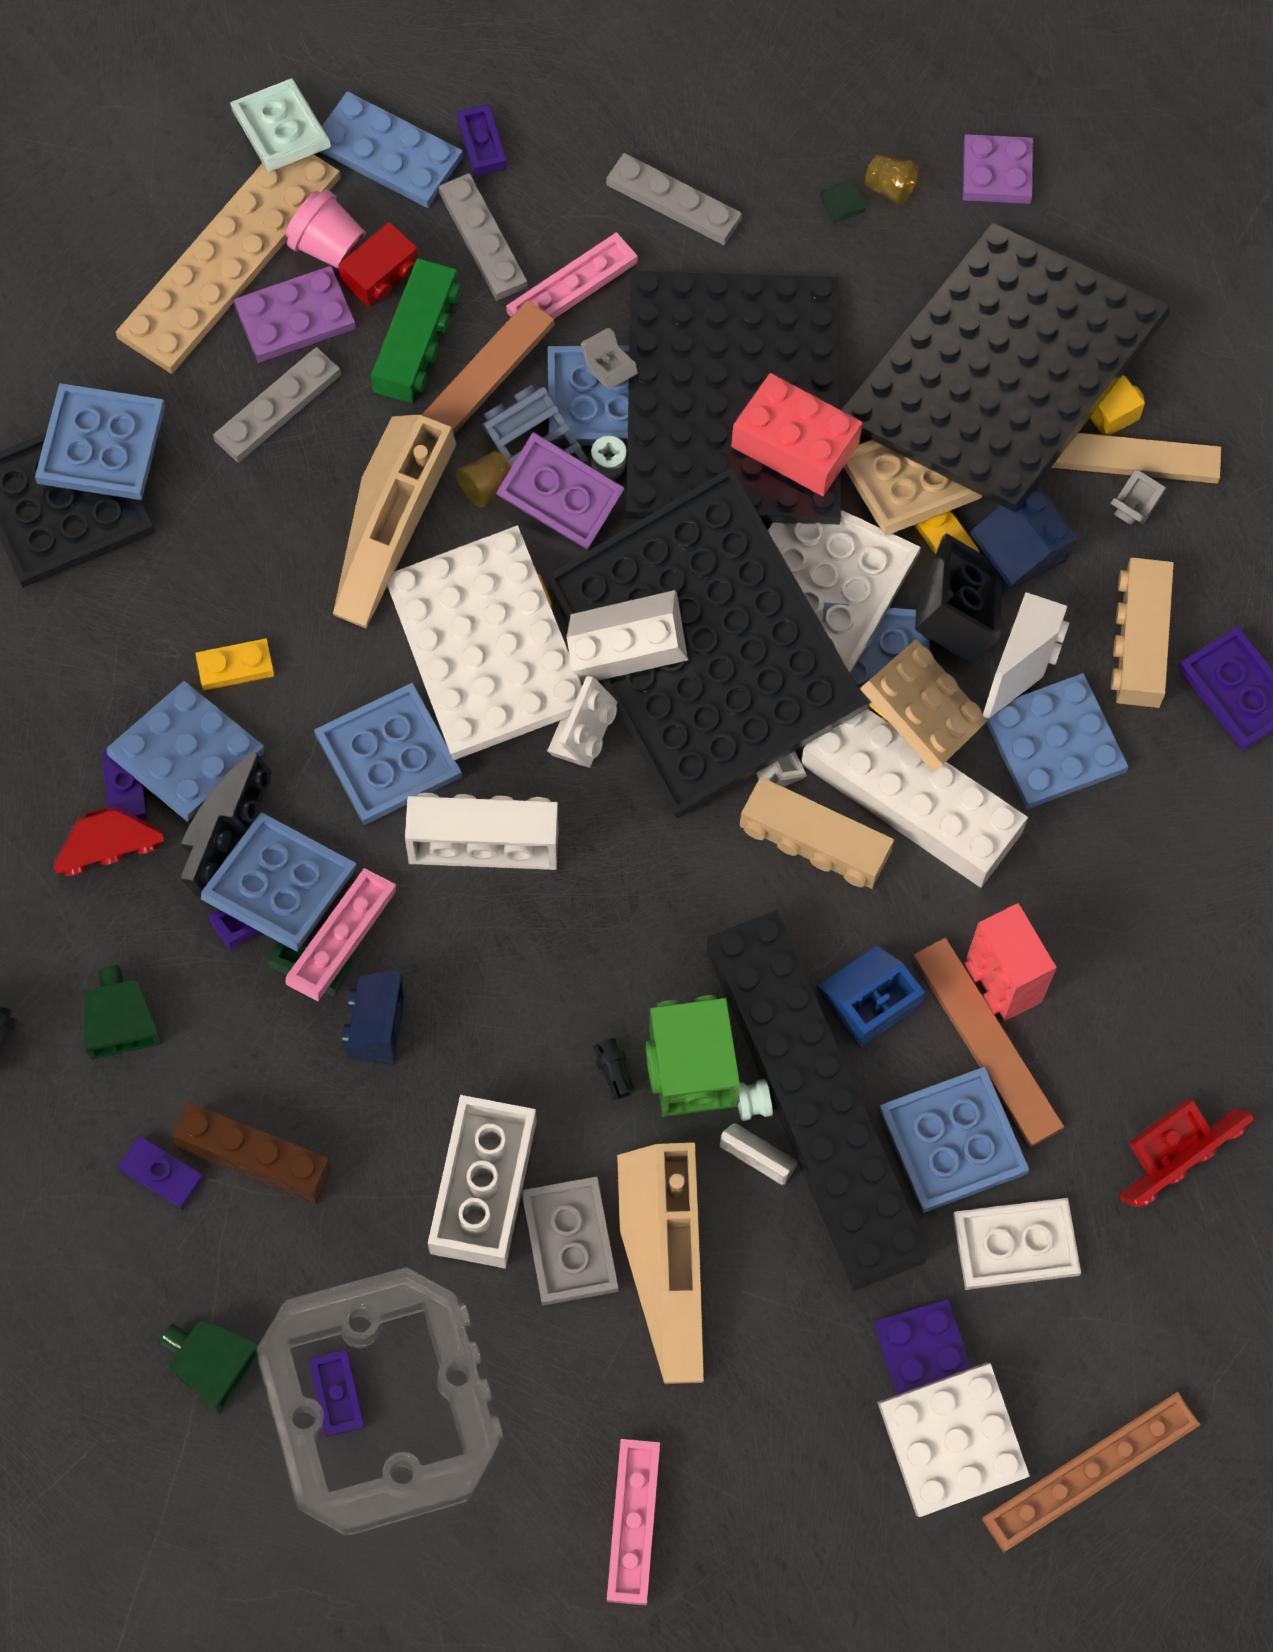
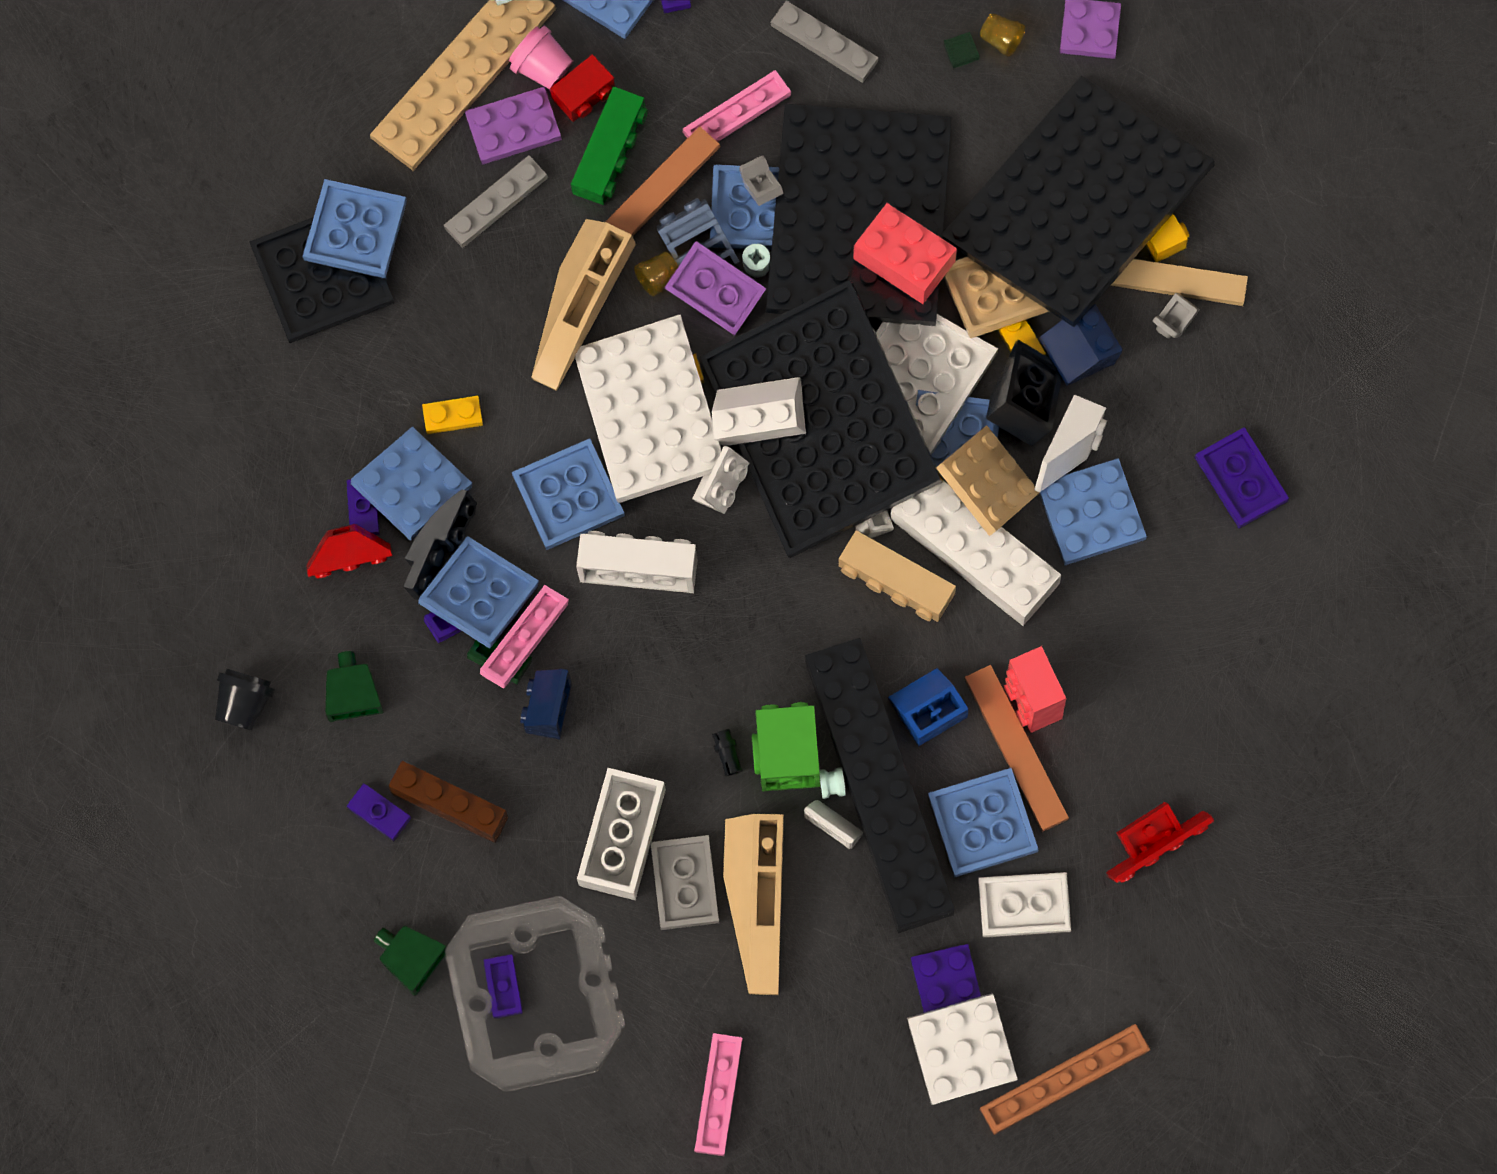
camera: 10 degrees right, 5 degrees up
light grey plate [438,173,528,301] -> none
tan brick [1111,558,1174,708] -> none

